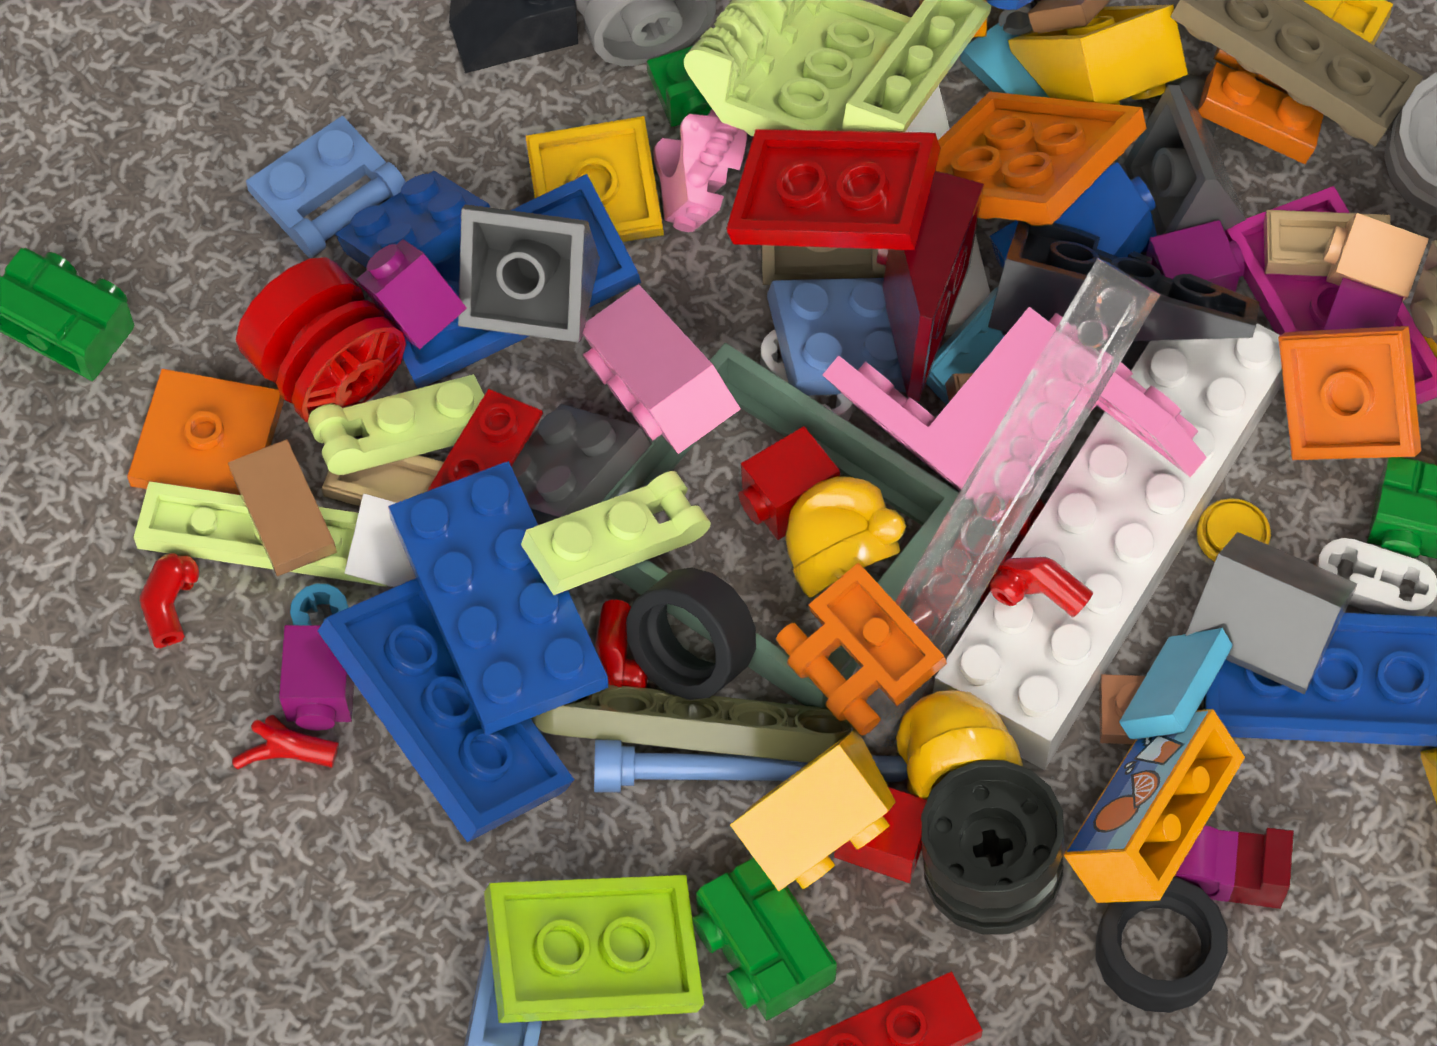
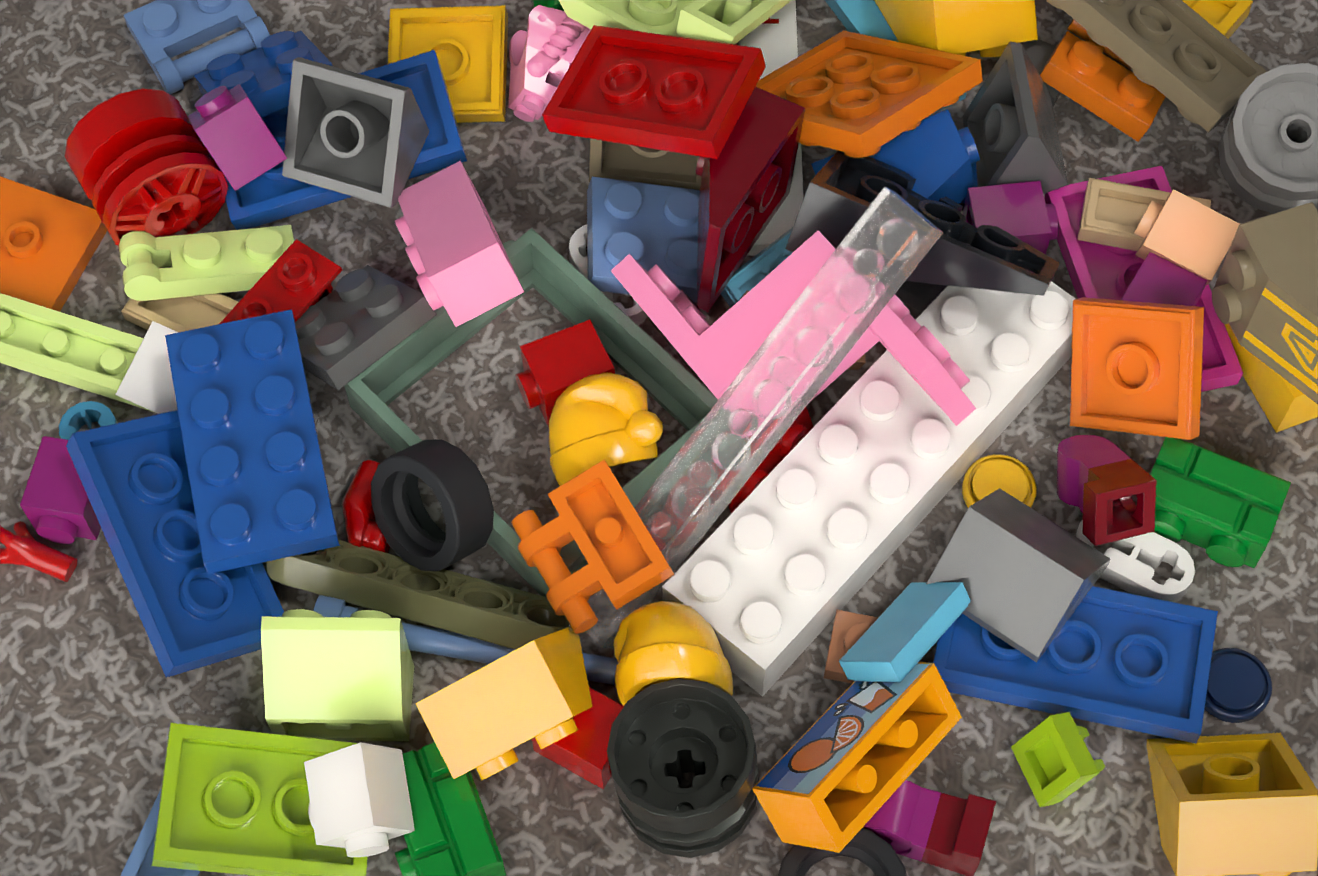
camera: 10 degrees right, 0 degrees up
medium nougat tile [228,439,337,577] -> none
yellowish green plate [521,471,711,595] -> none
red arm [990,557,1093,618] -> none
none -> yellowish green slope [261,609,414,741]
none -> white brick [304,742,415,857]
none -> lime tile [1011,712,1105,807]
none -> dark red leg [1057,435,1157,546]

